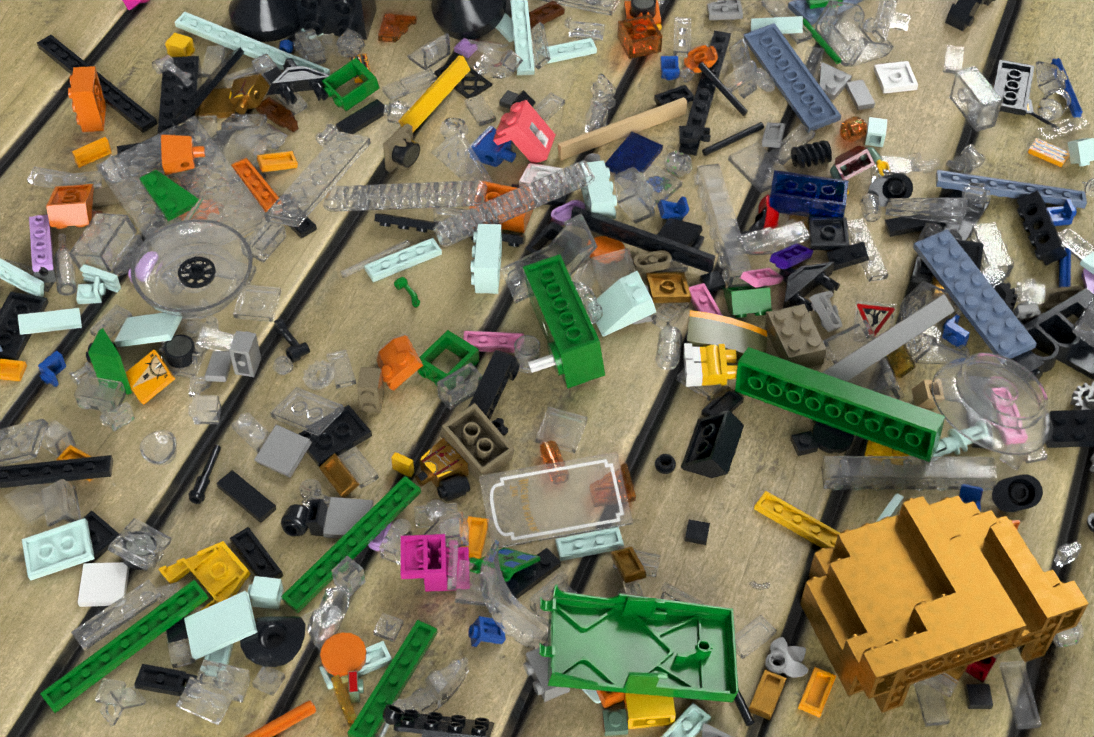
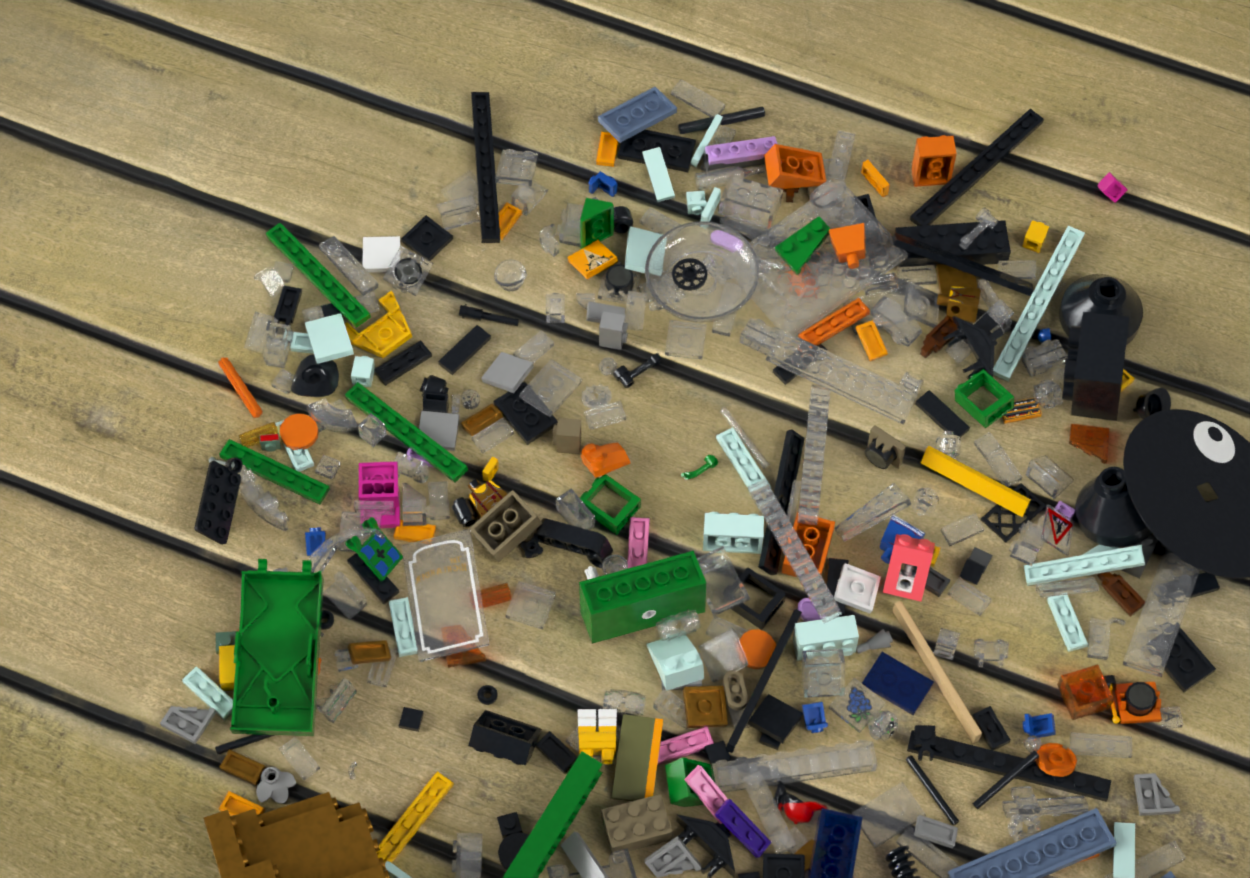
camera: 90 degrees right, 10 degrees up
light aqua tile [22,518,95,580] -> none

